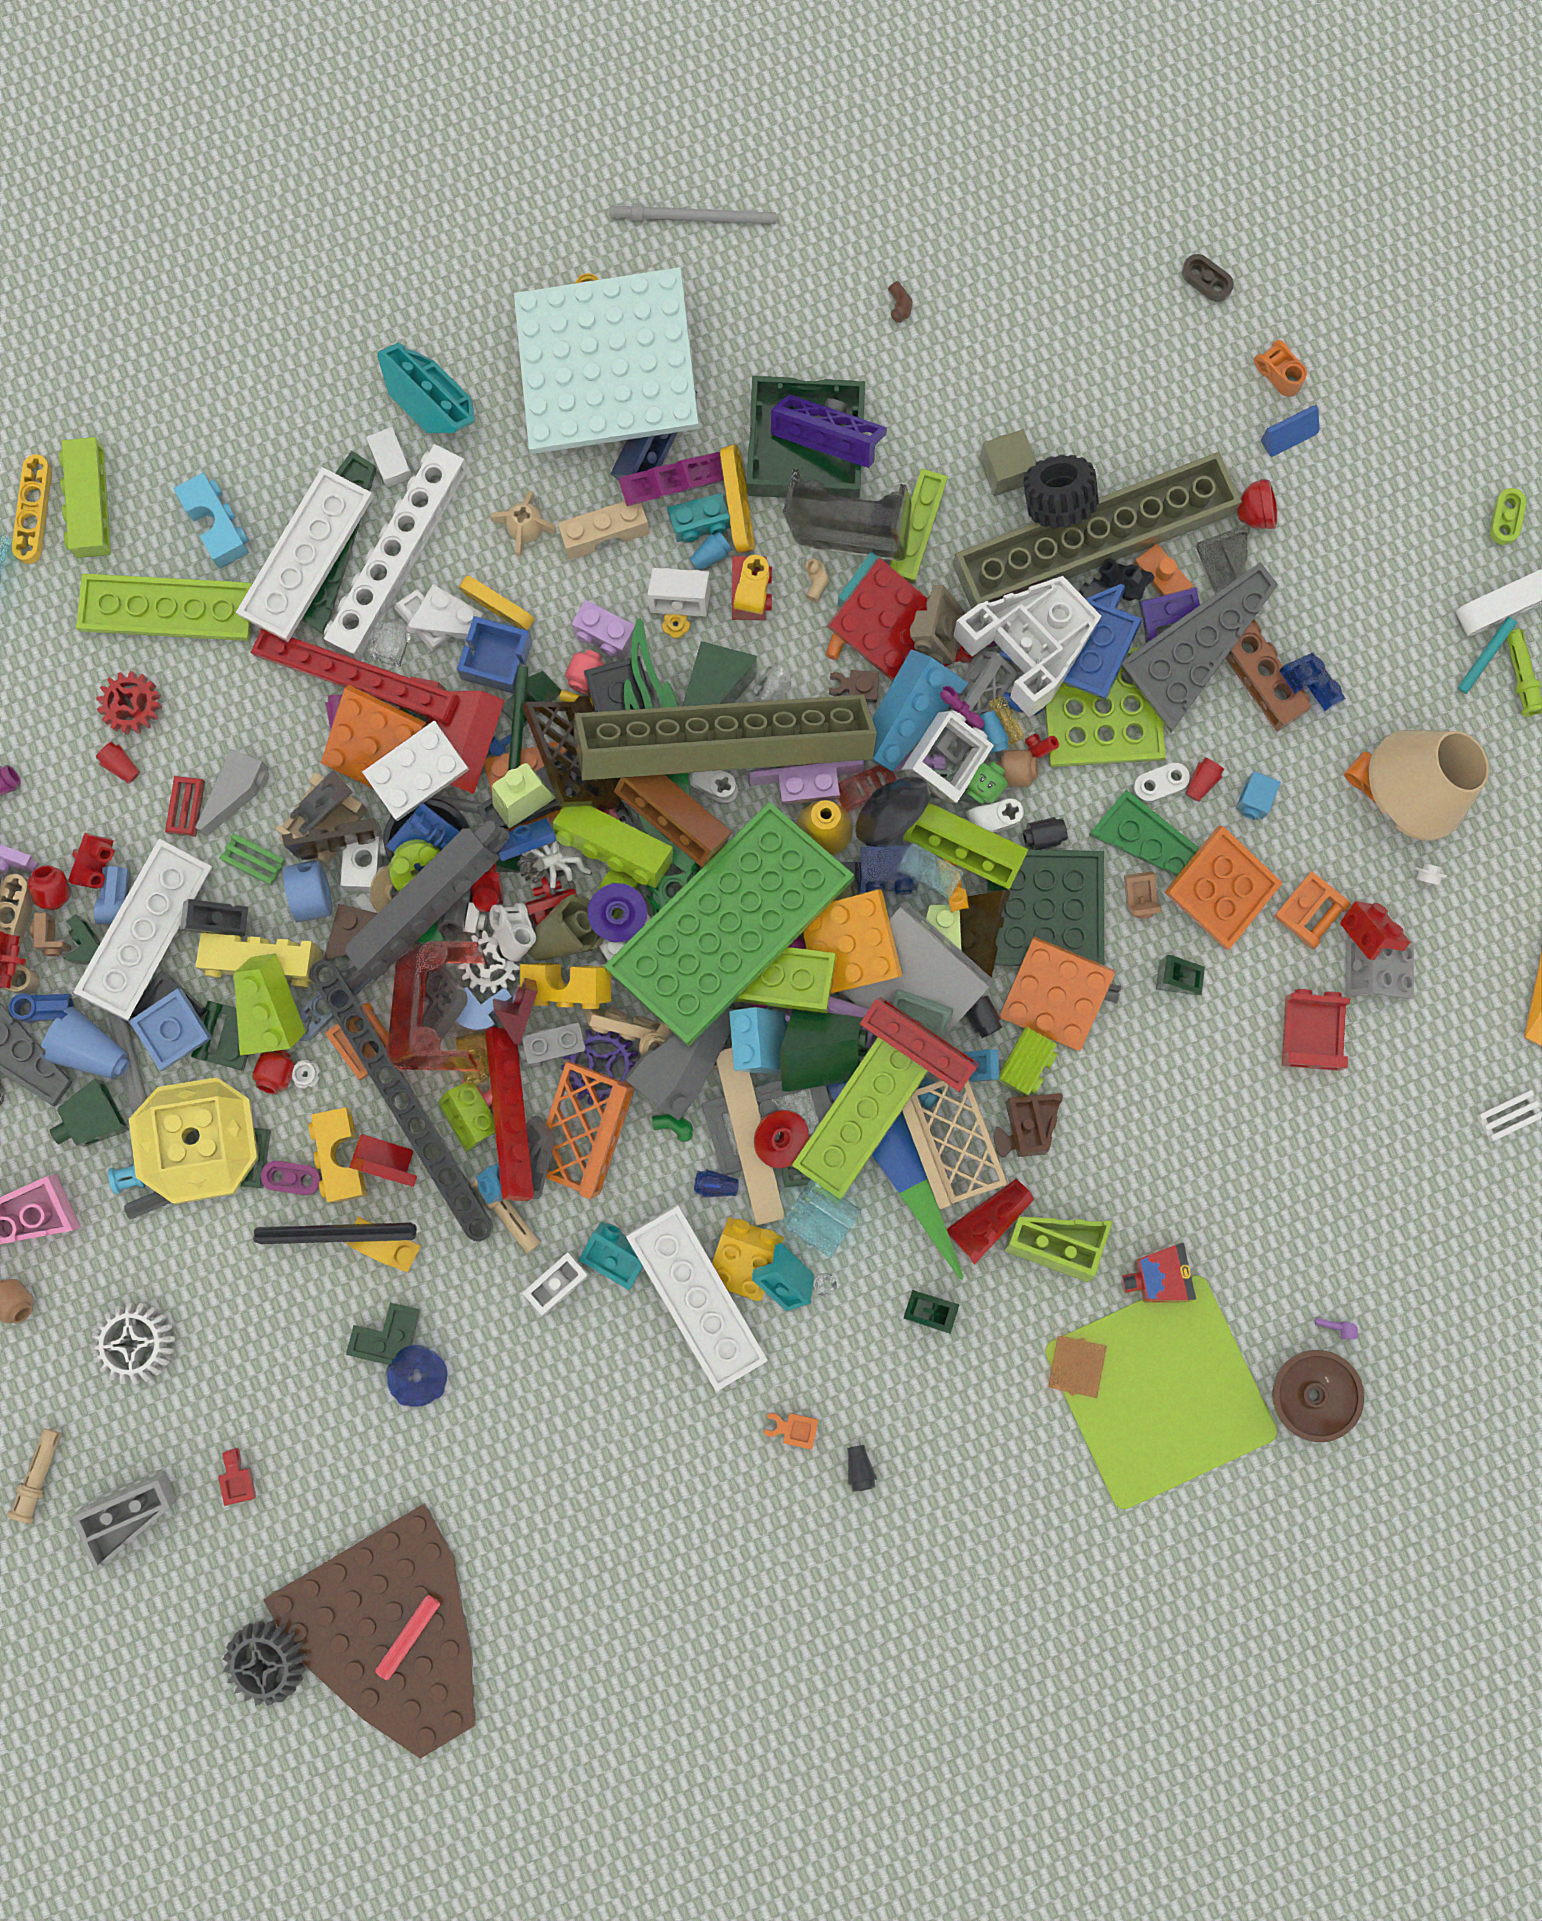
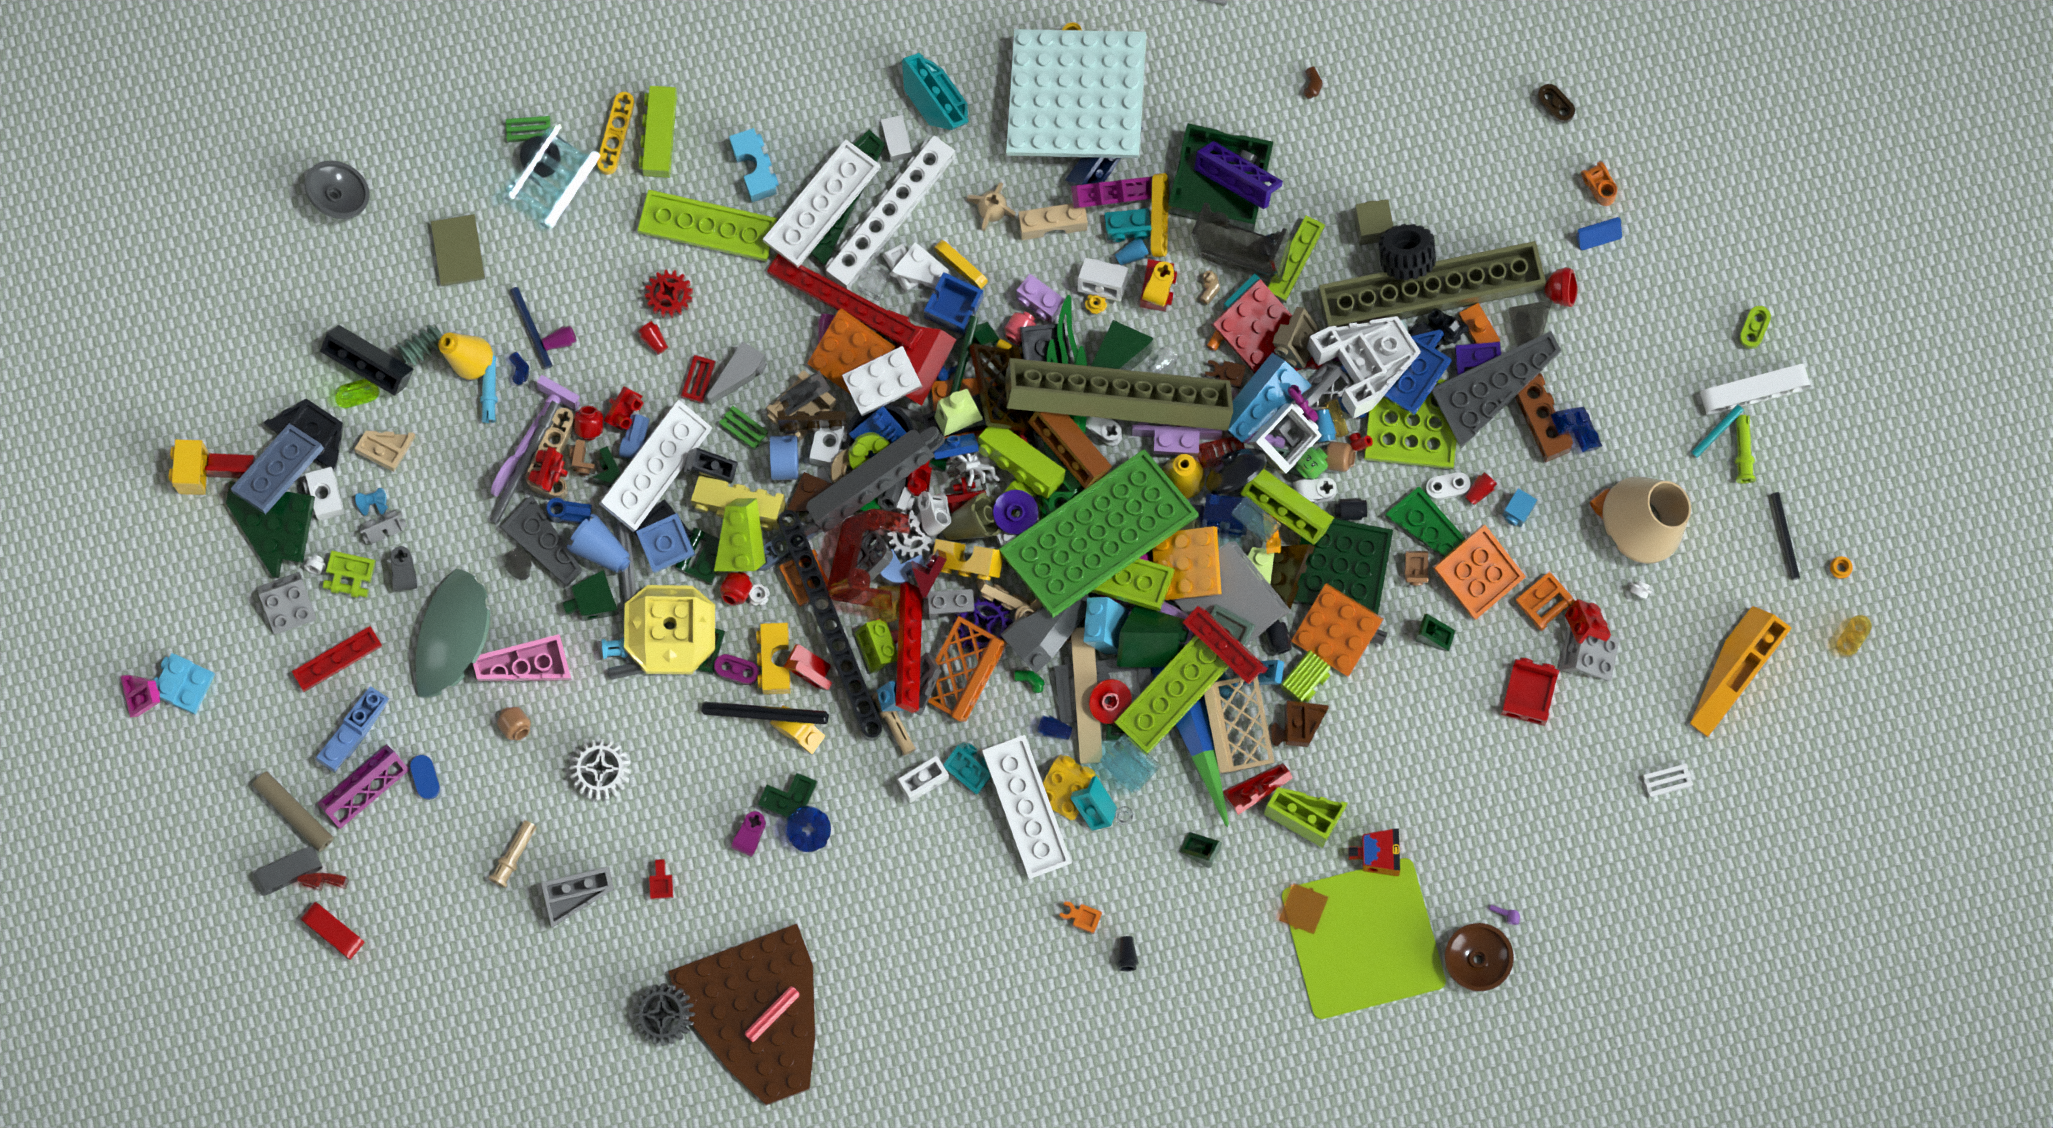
camera: 10 degrees right, 5 degrees down
none -> magenta piece [731,811,766,857]

